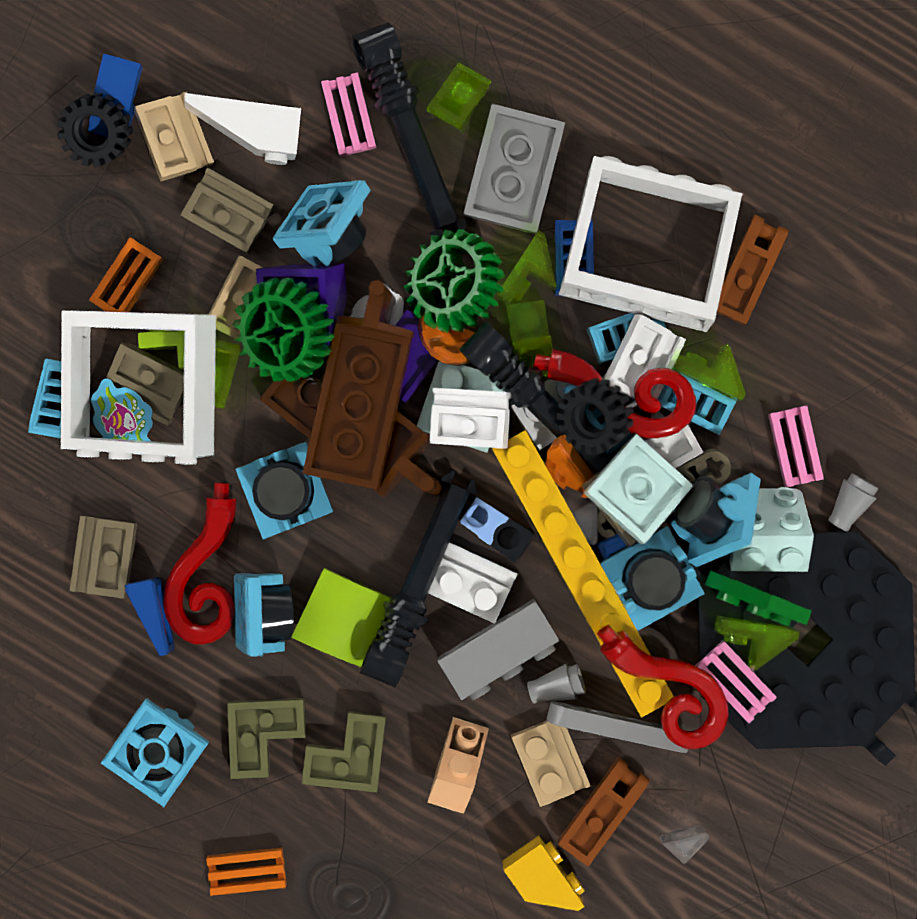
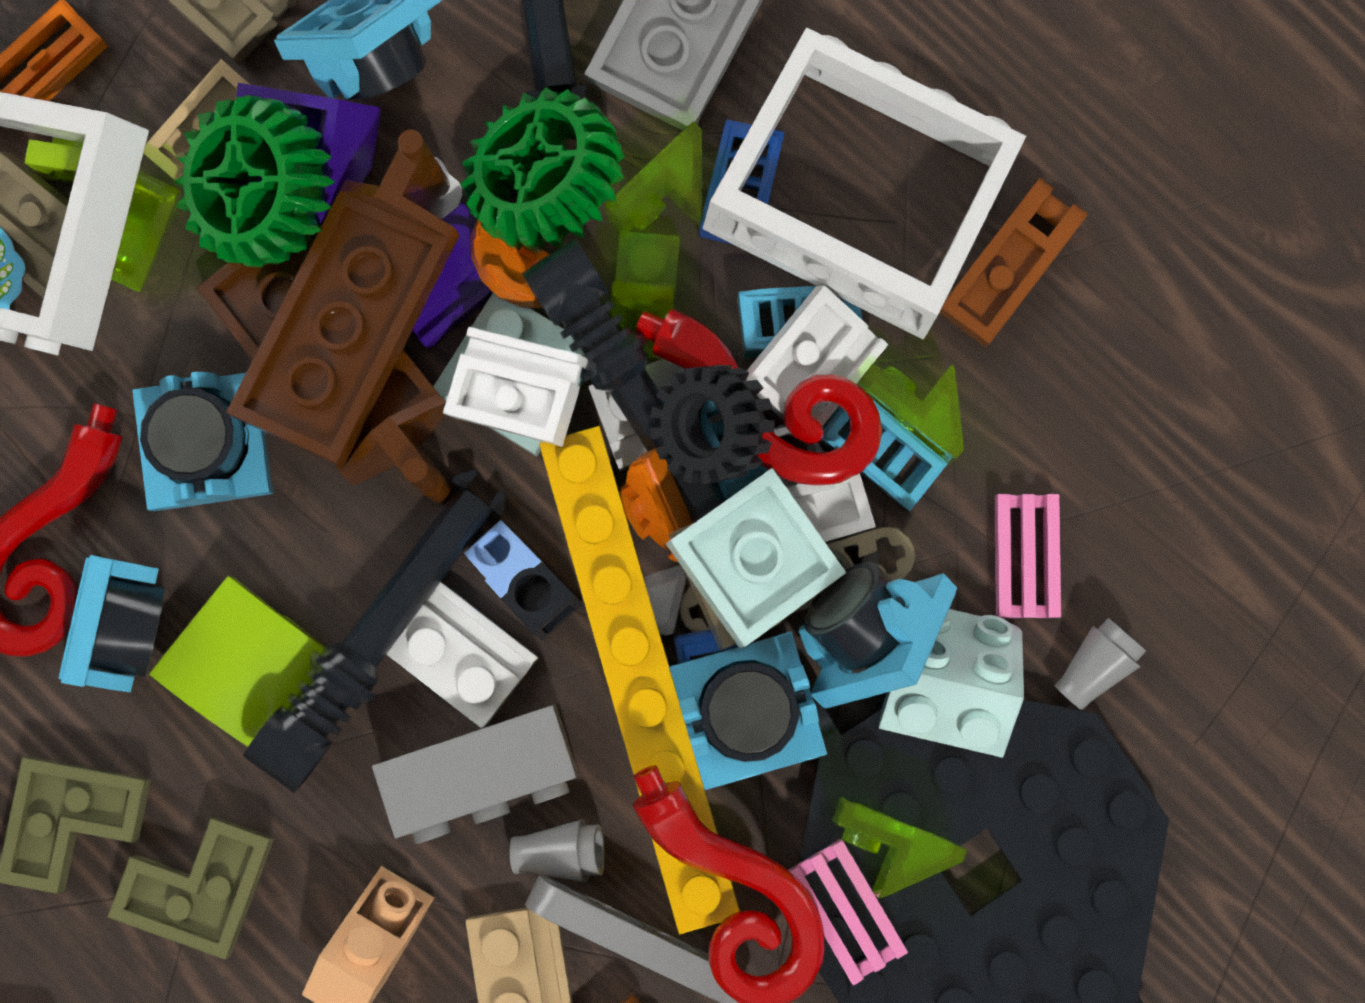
camera: 10 degrees right, 5 degrees down
green plate [705,570,812,626] -> none

